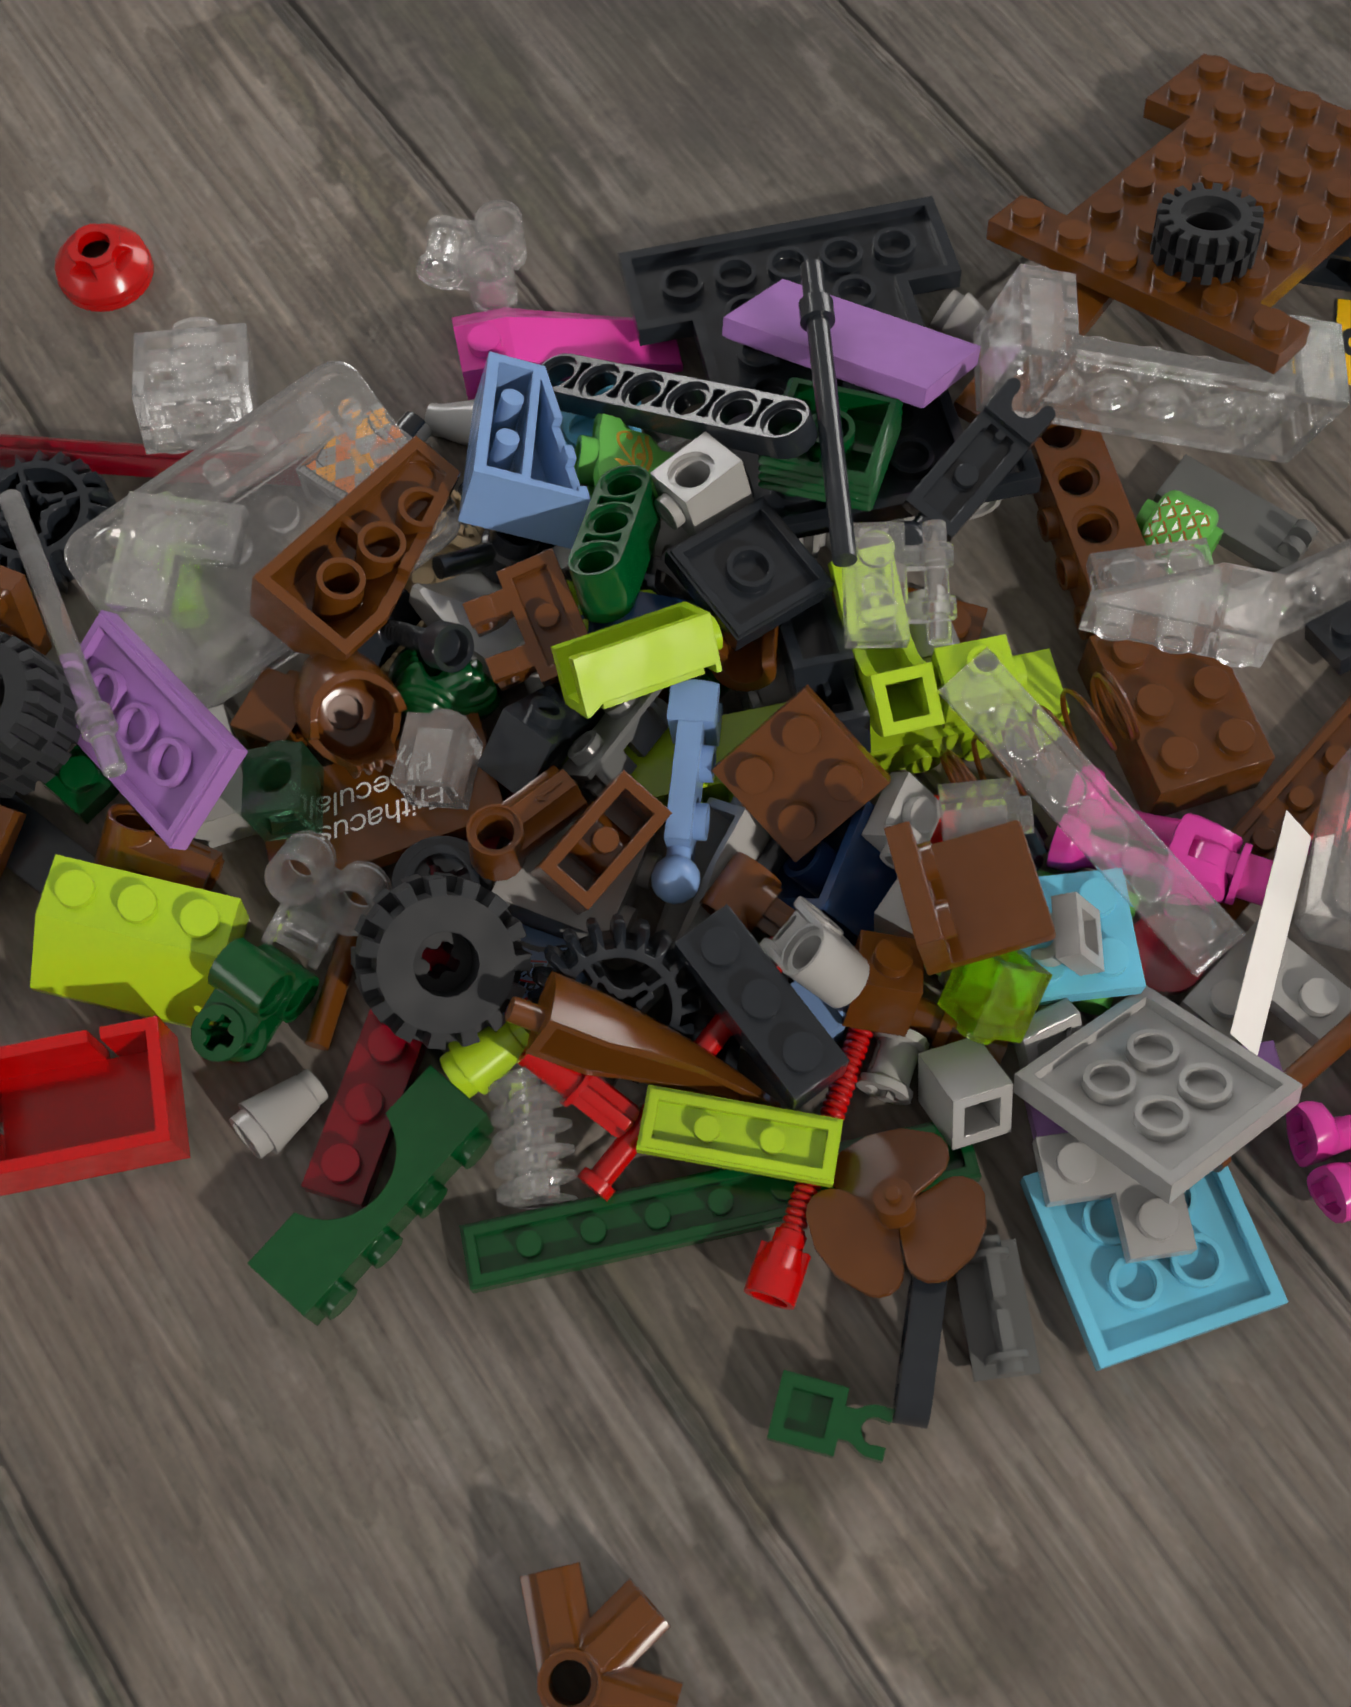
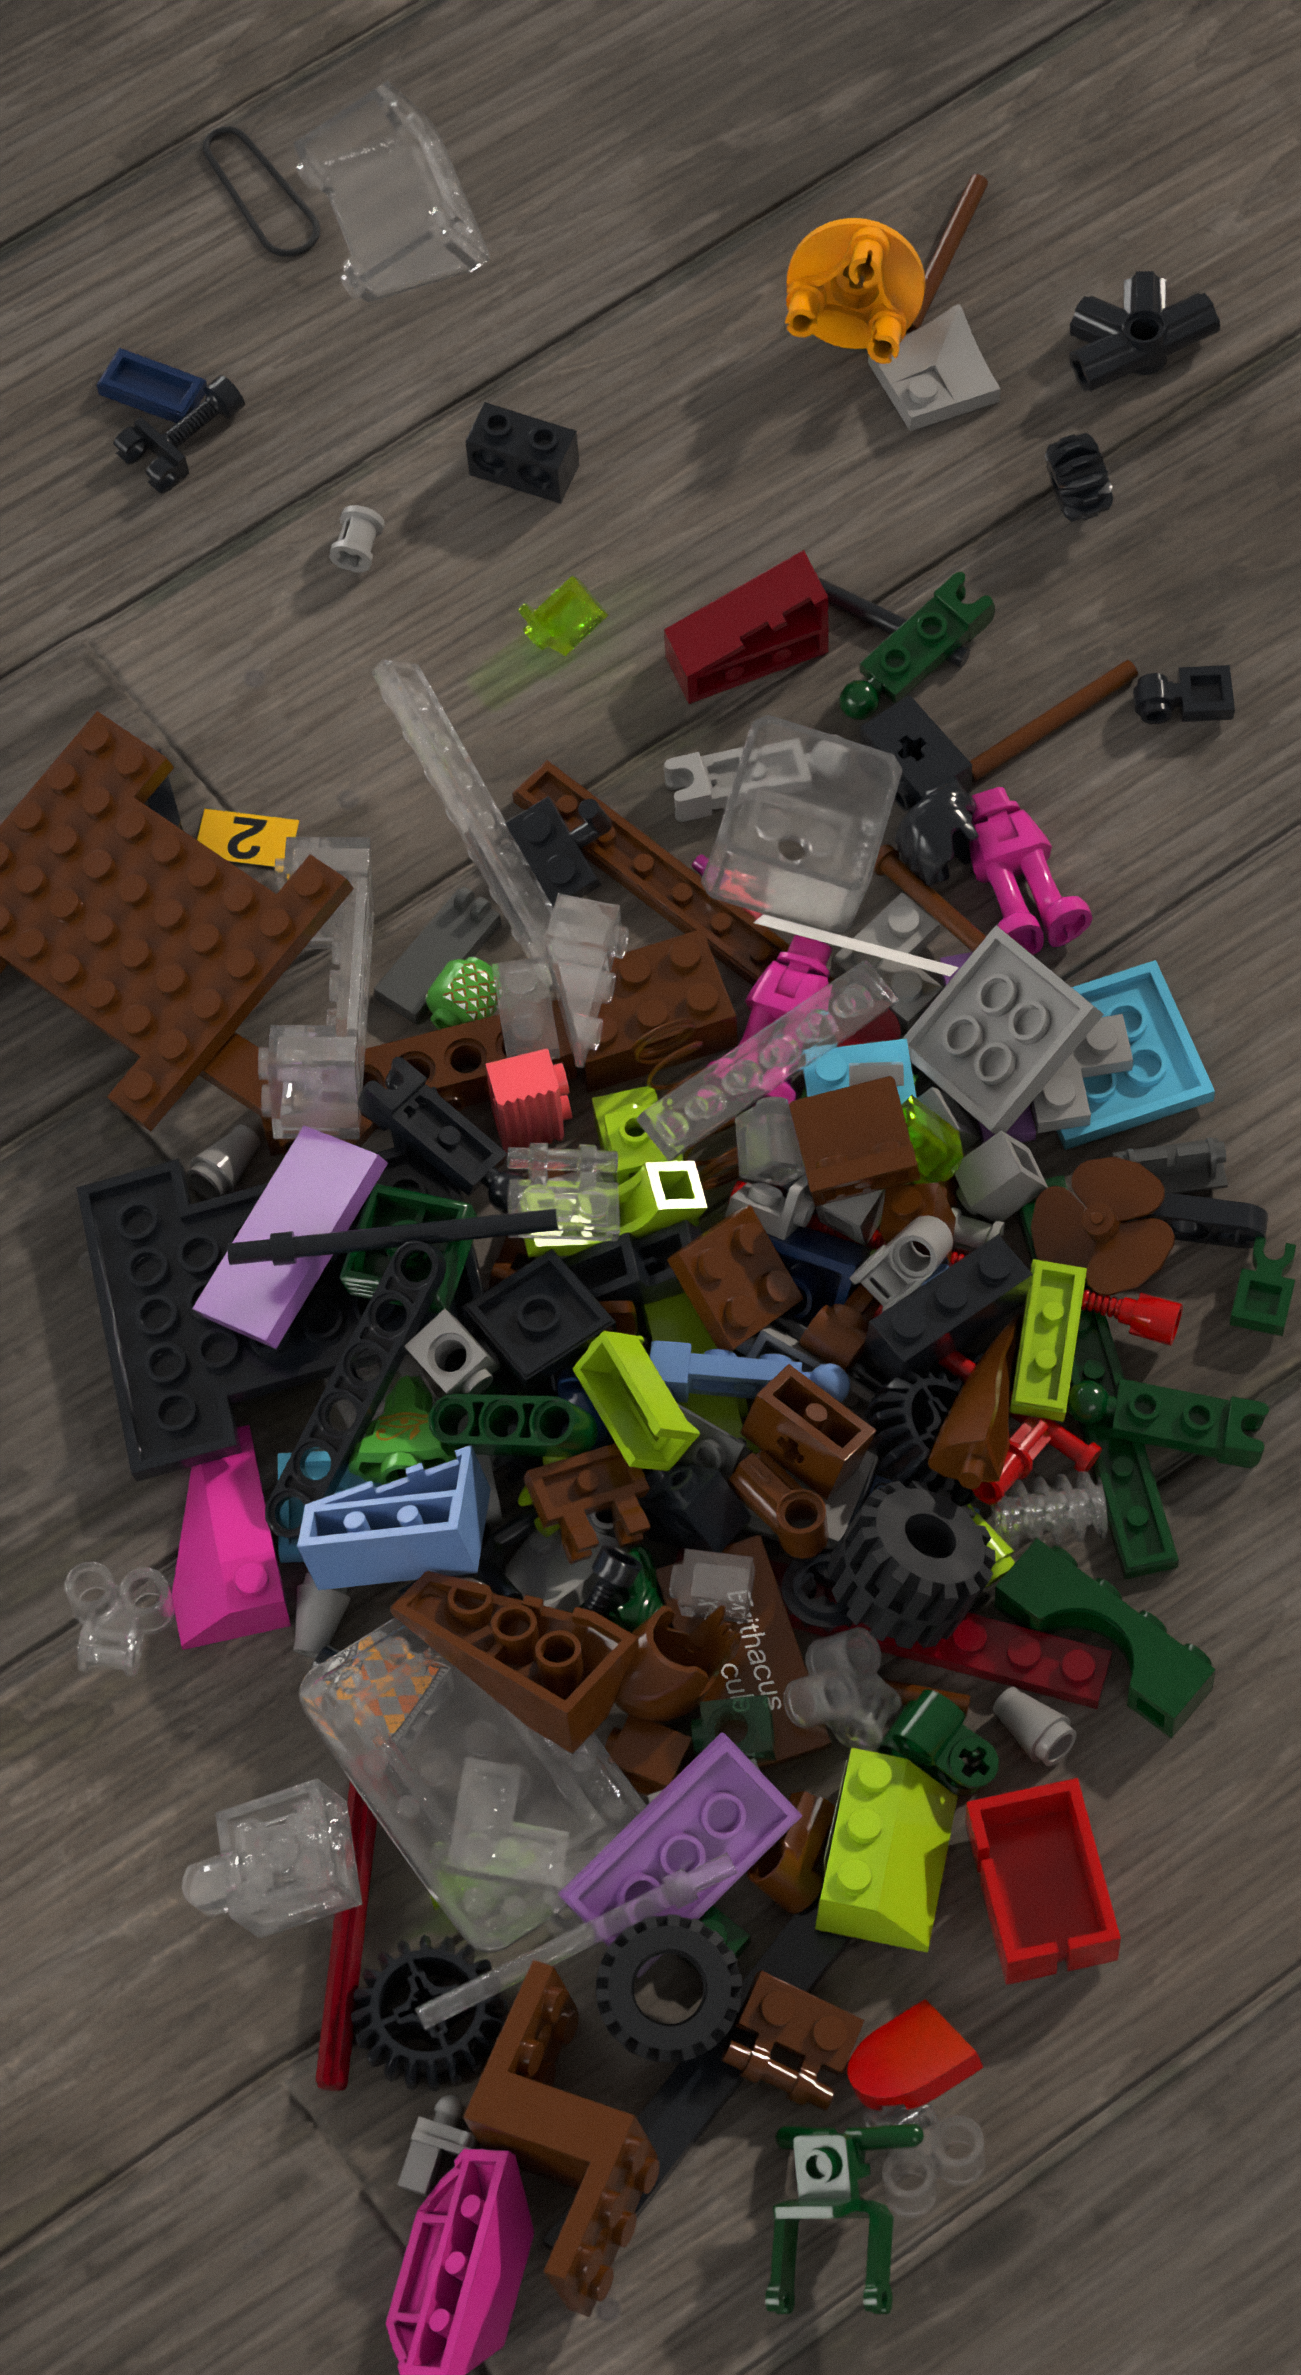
camera: 90 degrees left, 5 degrees down
red piece [54,223,154,312] -> none
black tyre [1150,182,1265,285] -> none
none -> coral brick [485,1048,572,1155]
none -> dark green plate [1067,1378,1270,1468]

